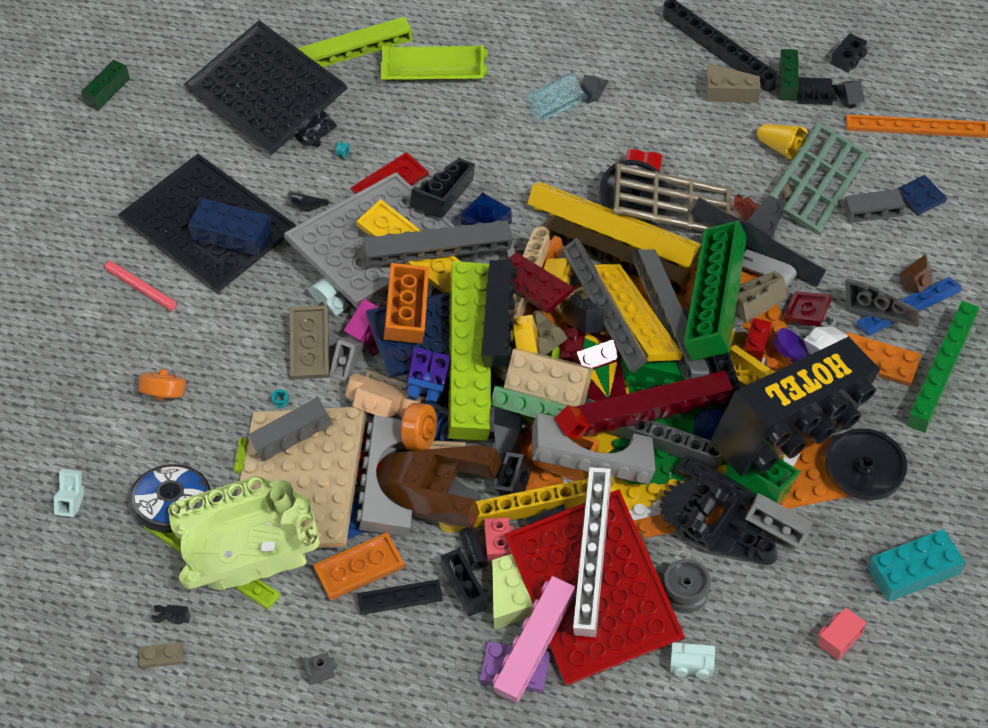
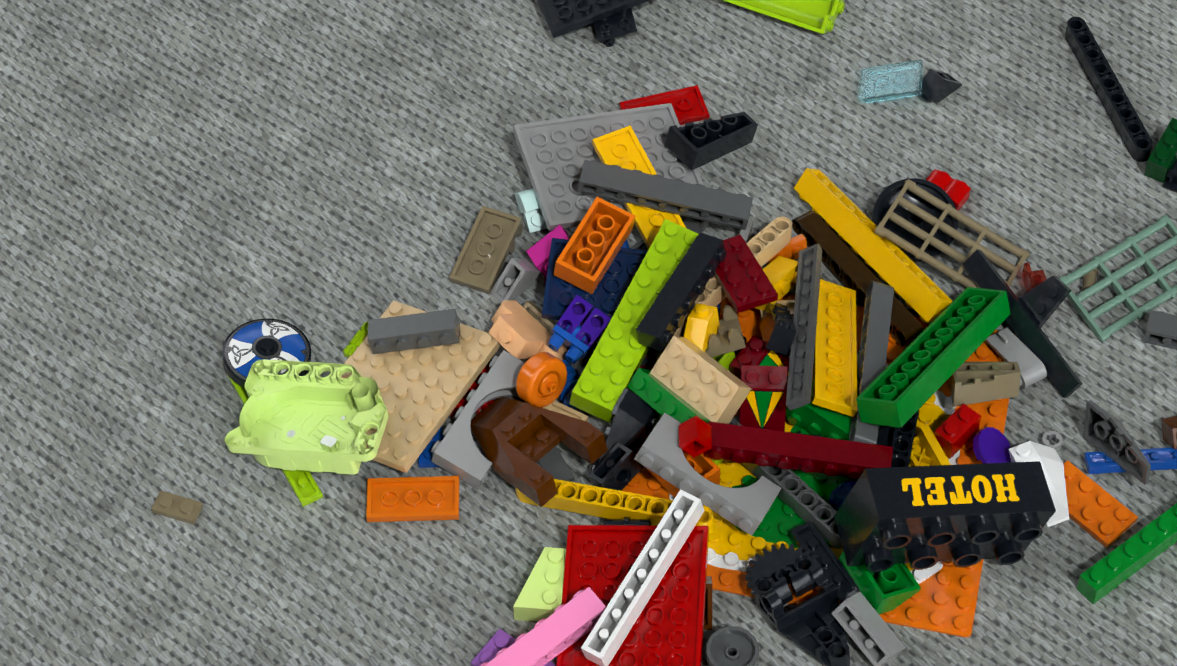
camera: 25 degrees right, 0 degrees up
light aqua brick [54,468,84,517] -> none
coral axle [104,261,177,311] -> none
black plate [118,154,296,293] -> none
orange wheel [138,369,186,401] -> none
black plate [151,604,191,625] -> none
dark blue brick [188,198,272,256] -> none
teal bush [271,389,289,408] -> none
black piece [288,191,329,211] -> none
dark grey brick [303,652,337,685] -> none
teal bush [336,141,350,158] -> none
black plate [357,579,443,615] -> none
black brick [441,548,487,617] -> none
black axle [459,527,488,571] -> none
clear blue brick [460,192,512,226] -> none
coral brick [484,517,514,564] -> none
dark tan wedge [706,63,760,103] -> none
yellow cone [757,124,808,161] -> none
dark red plate [783,291,832,326] -> none
black dish [825,428,907,500] -> none

